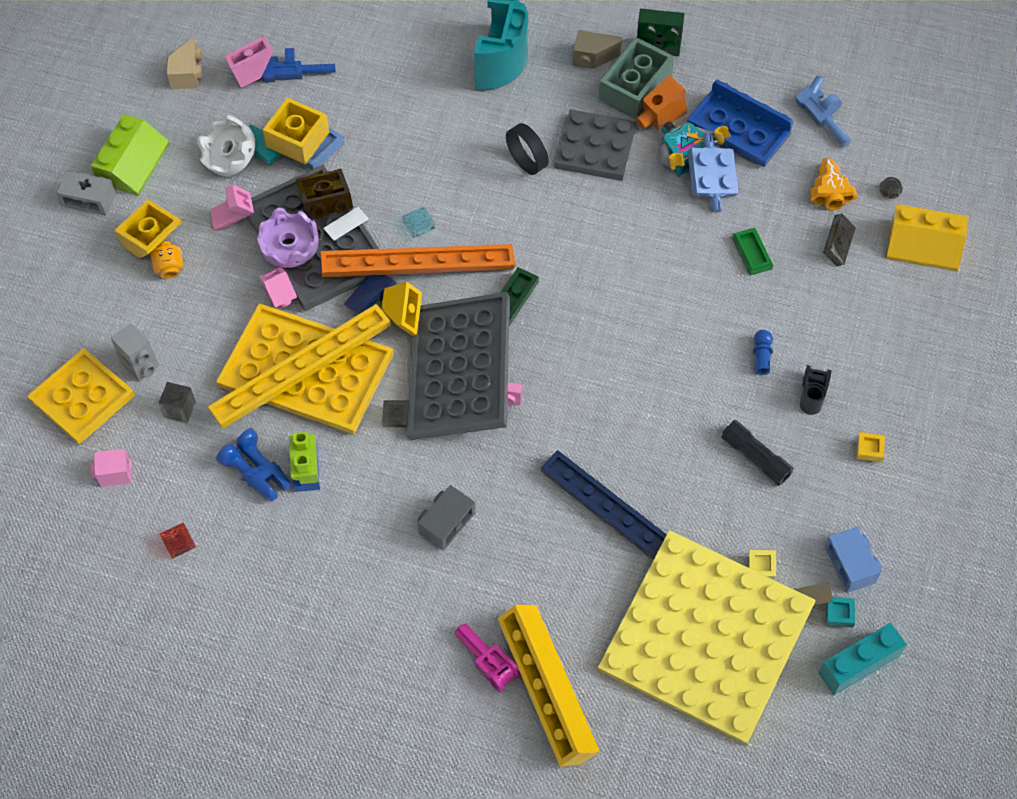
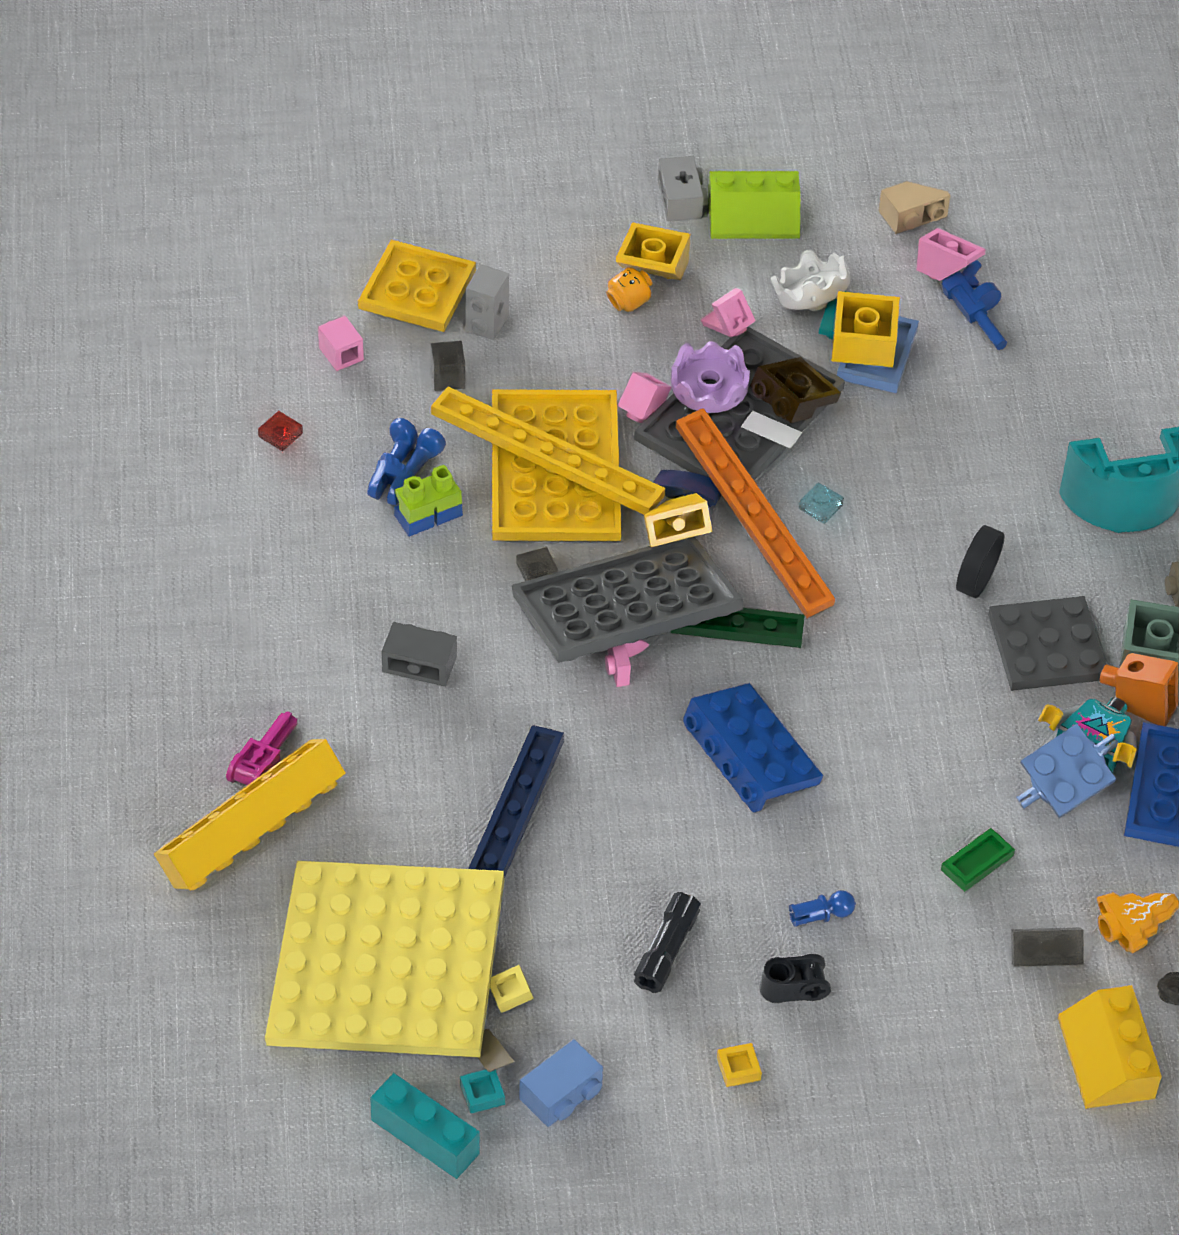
camera: 65 degrees right, 10 degrees down
none -> blue bracket [683,683,823,812]

